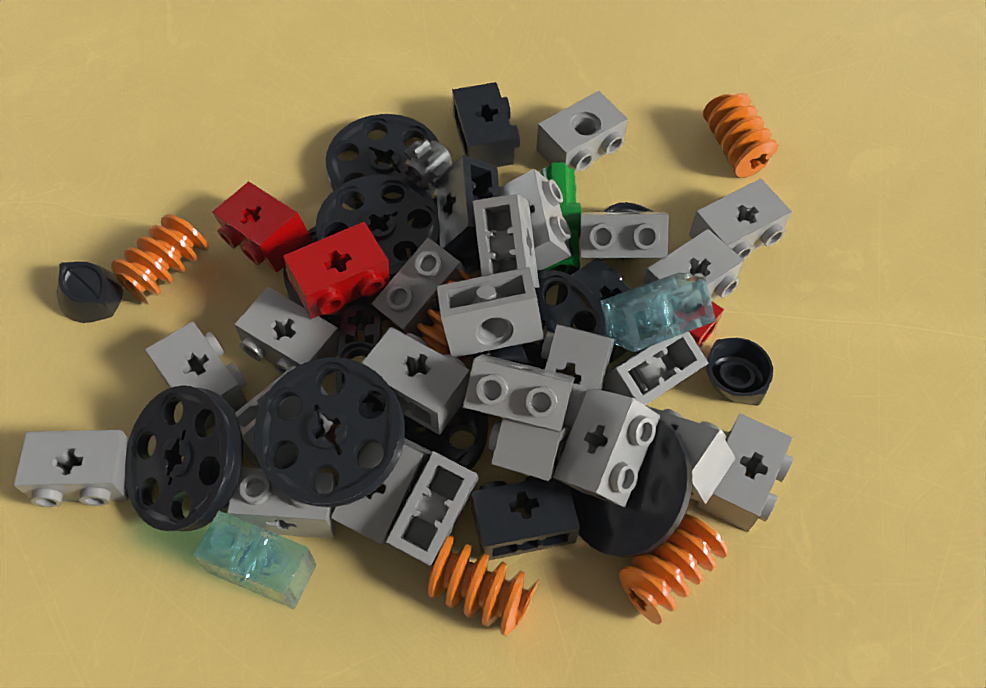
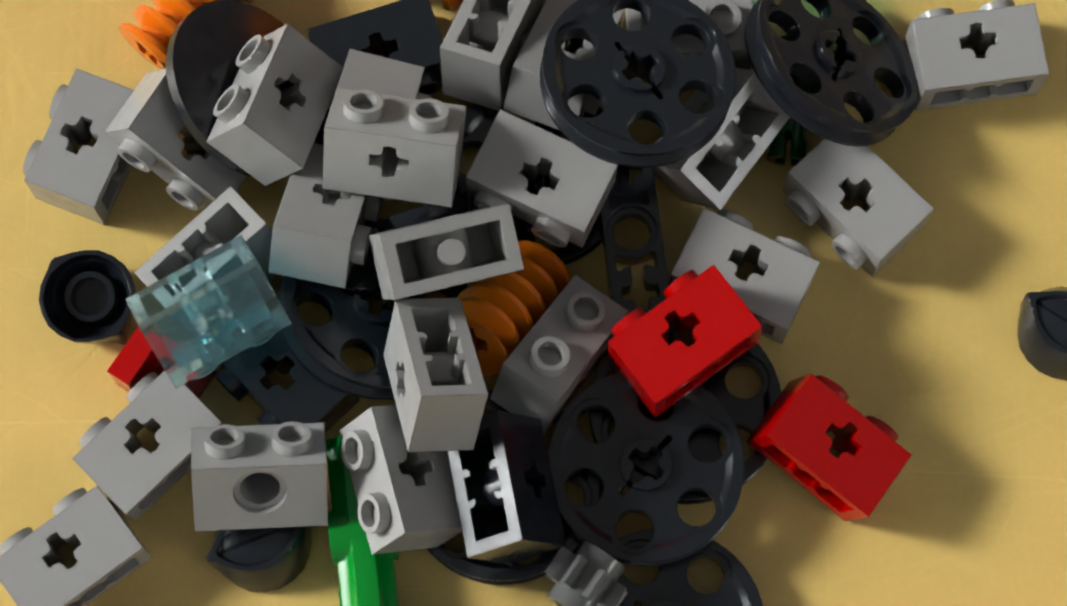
camera: 175 degrees right, 15 degrees up
orange piece [111,214,209,304] -> none

